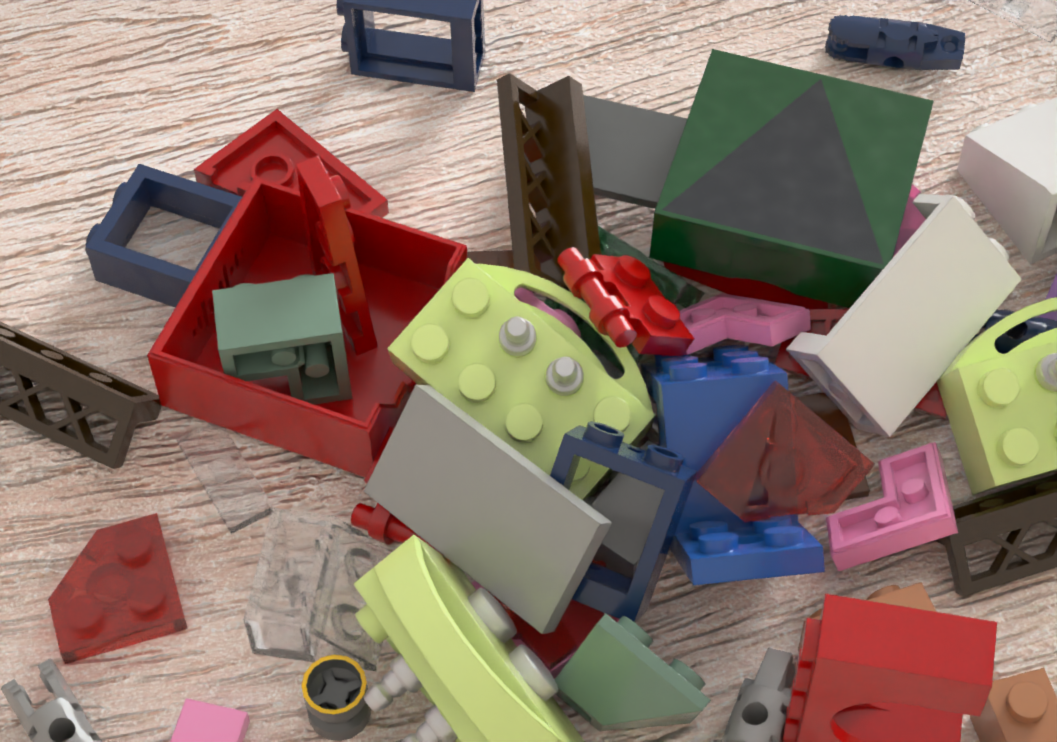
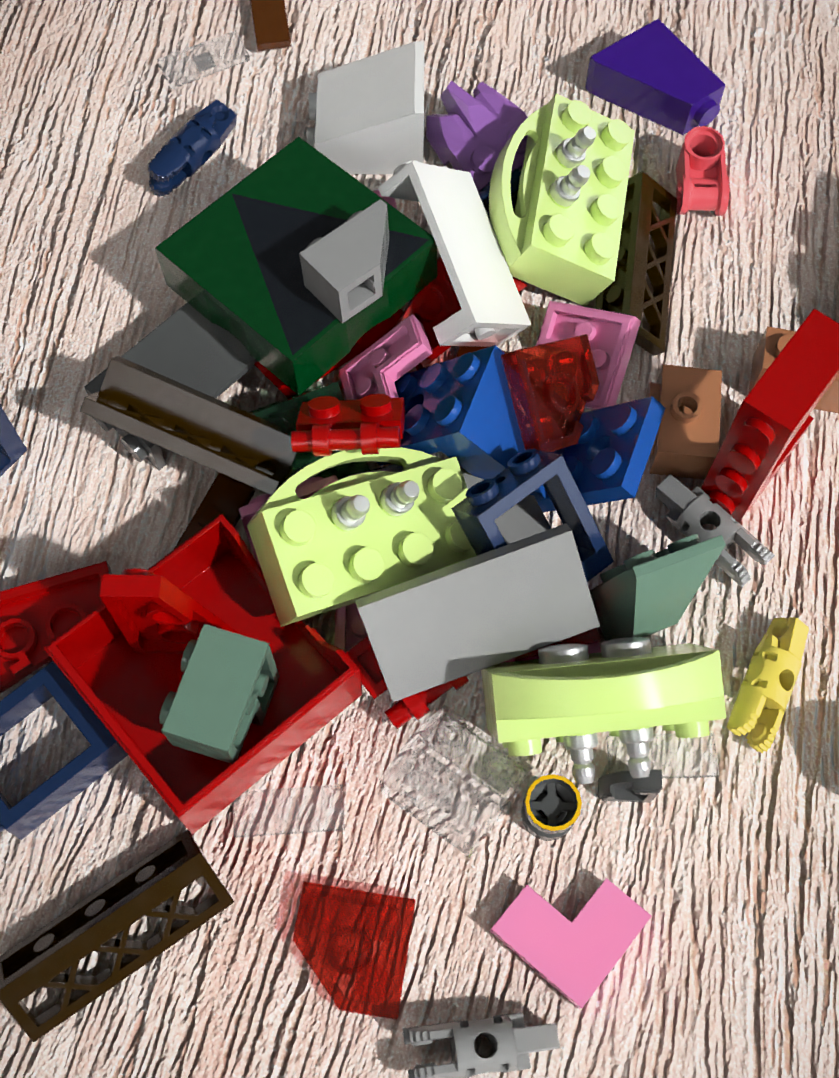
camera: 65 degrees left, 10 degrees up
none -> light grey slope [299,199,389,324]

